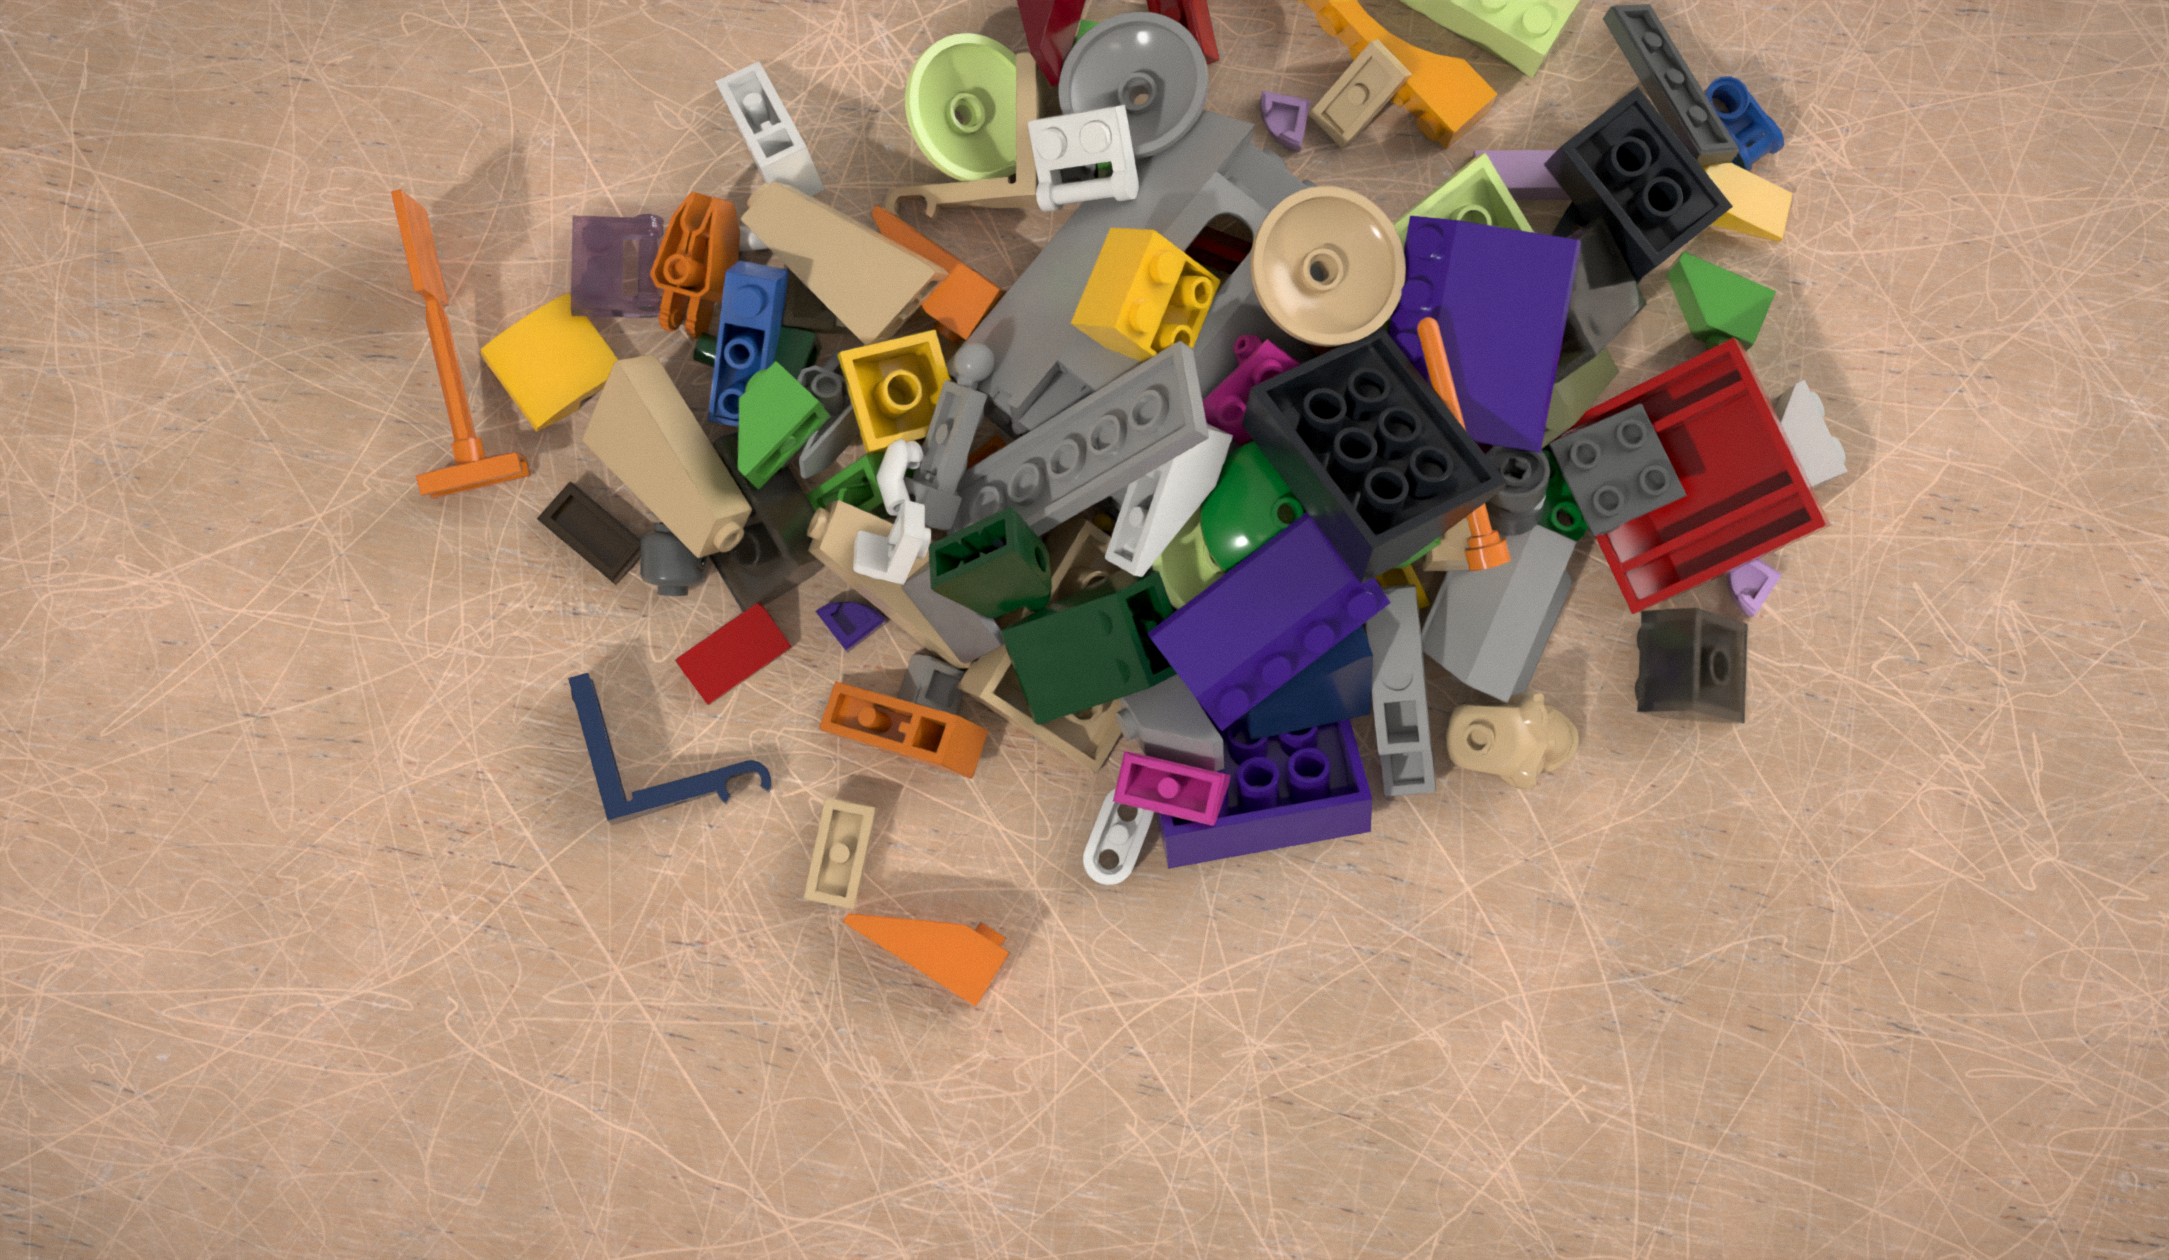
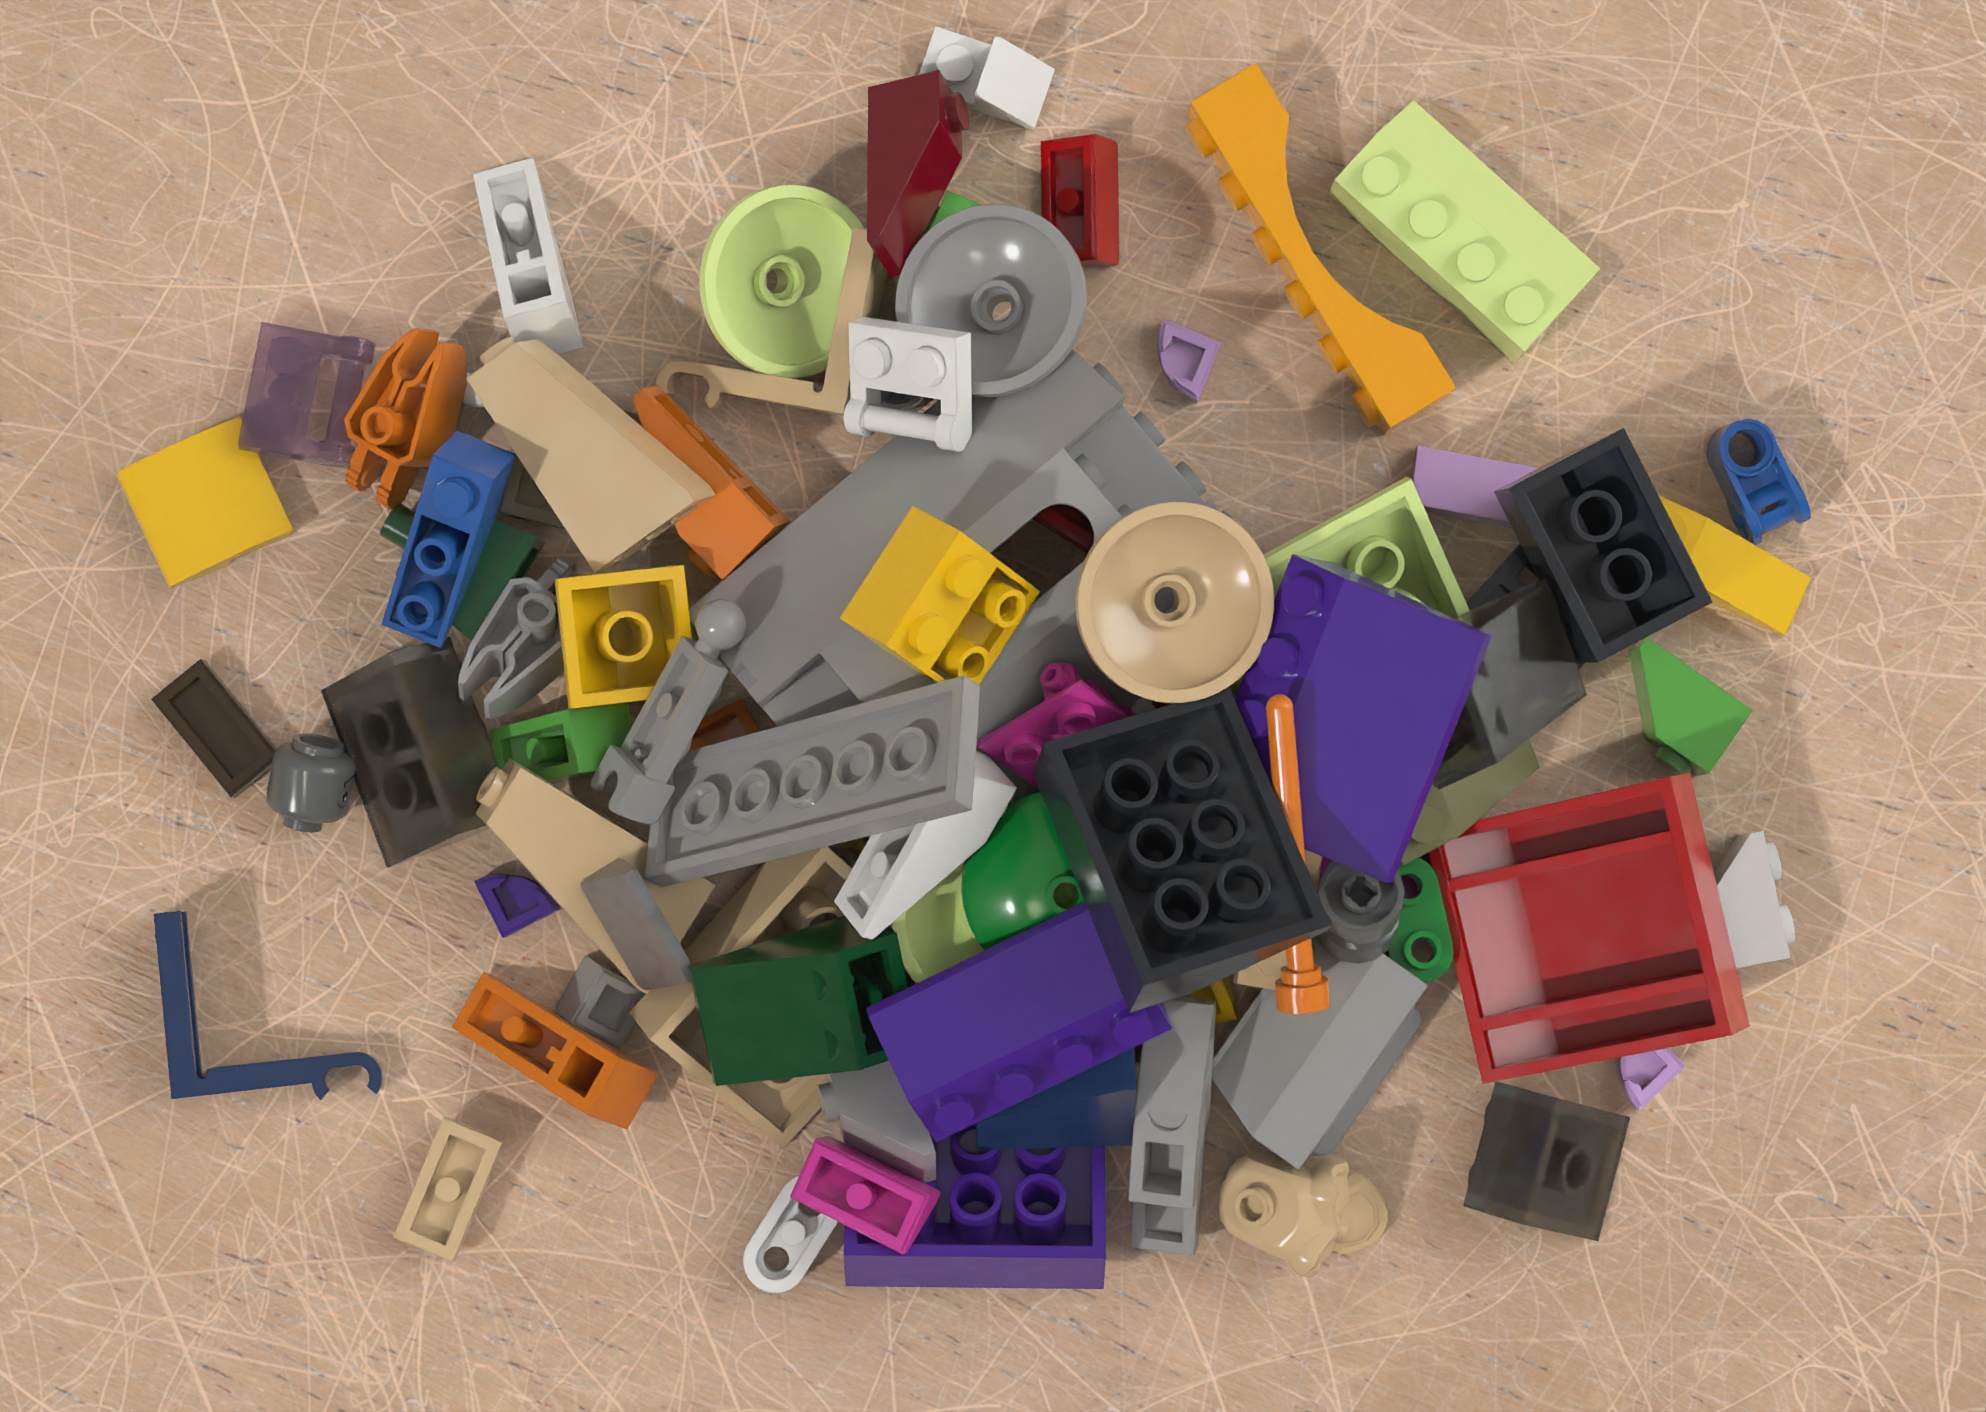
camera: 15 degrees right, 5 degrees up
orange piece [391,189,531,499] -> none
tan slope [582,354,752,558] -> none
red slope [675,602,793,706] -> none
bright green slope [738,361,831,490] -> none
orange slope [843,913,1010,1007] -> none
white bracket [853,500,931,585] -> none
white arm [876,439,923,516] -> none
dark green torso [928,506,1052,618] -> none
tan plate [1308,39,1412,149] -> none
dark grey hinge [1548,403,1687,537] -> none
dark grey tile [1603,4,1739,166] -> none

